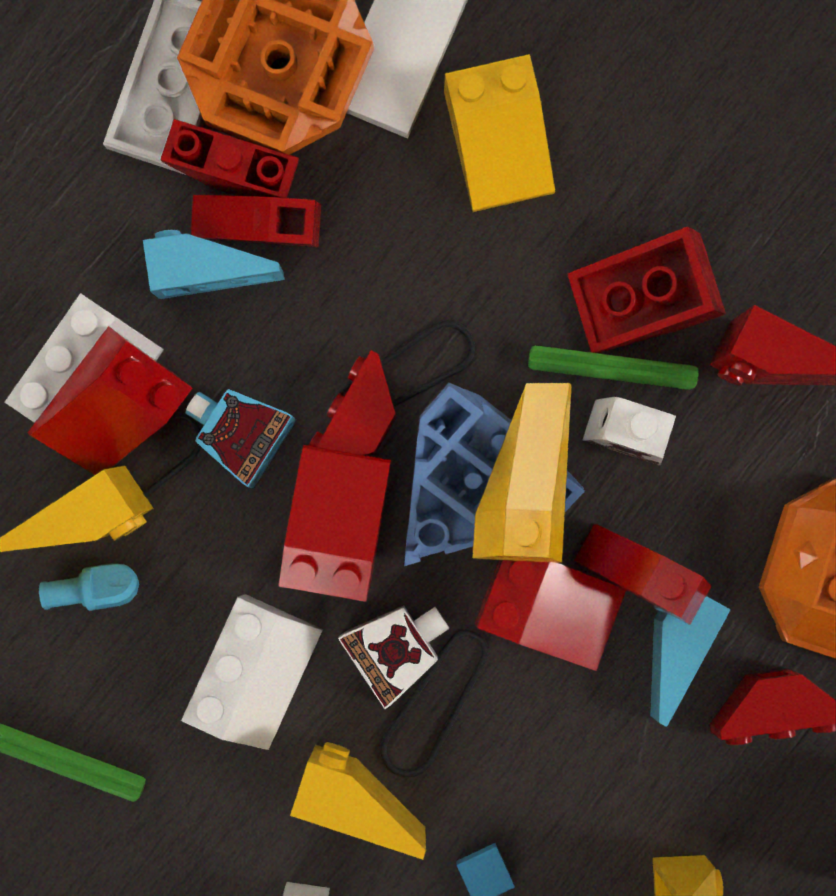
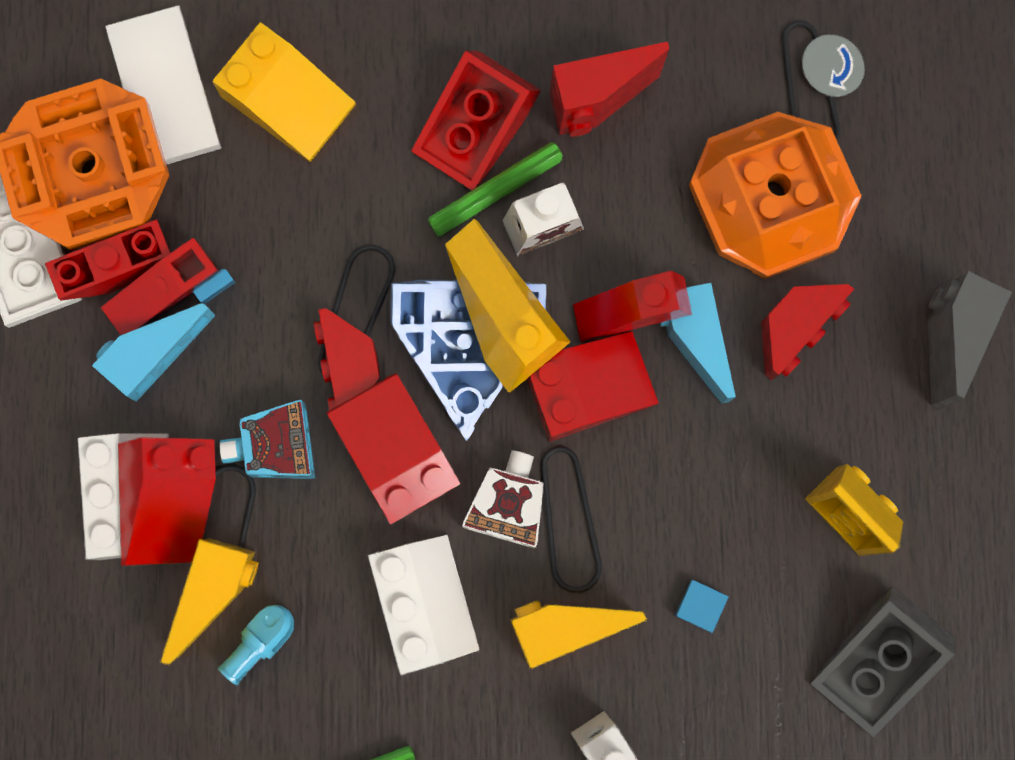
camera: 50 degrees left, 5 degrees down
none -> dark azure tile [193,269,236,304]

